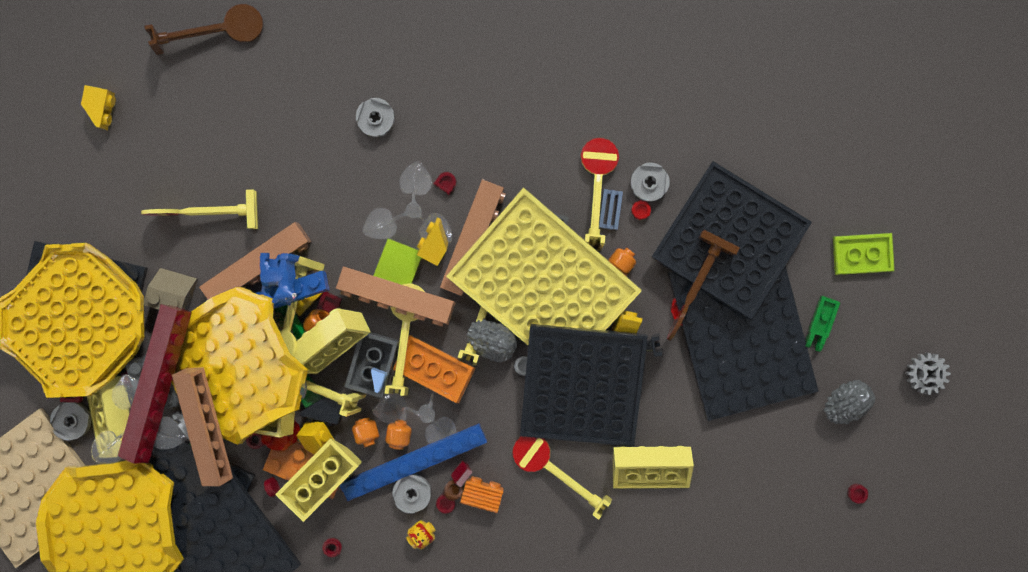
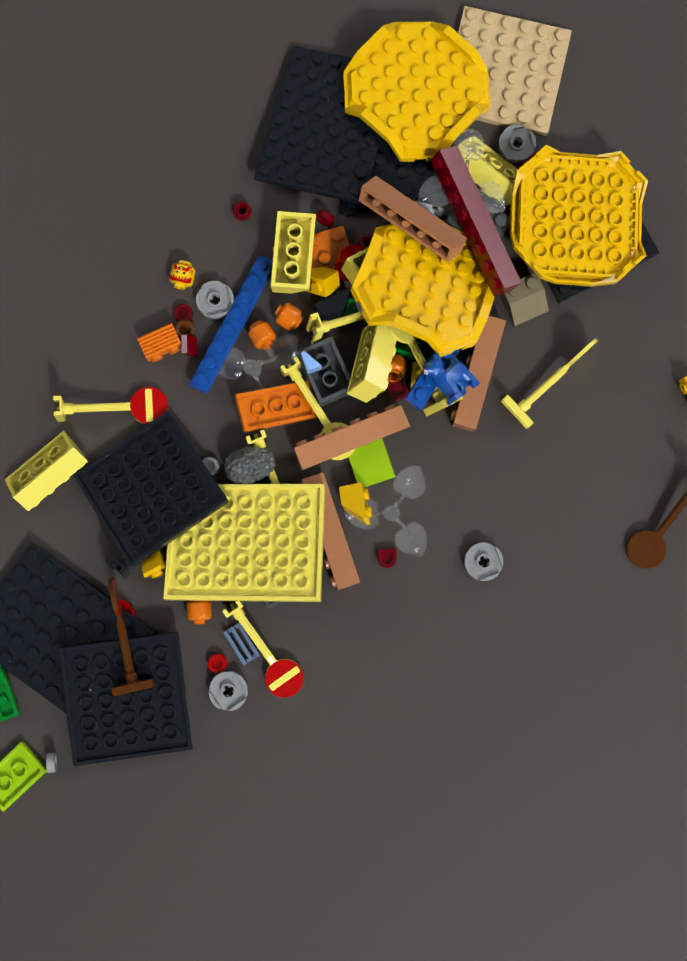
camera: 135 degrees right, 5 degrees down
none -> light grey tile [46,752,57,773]

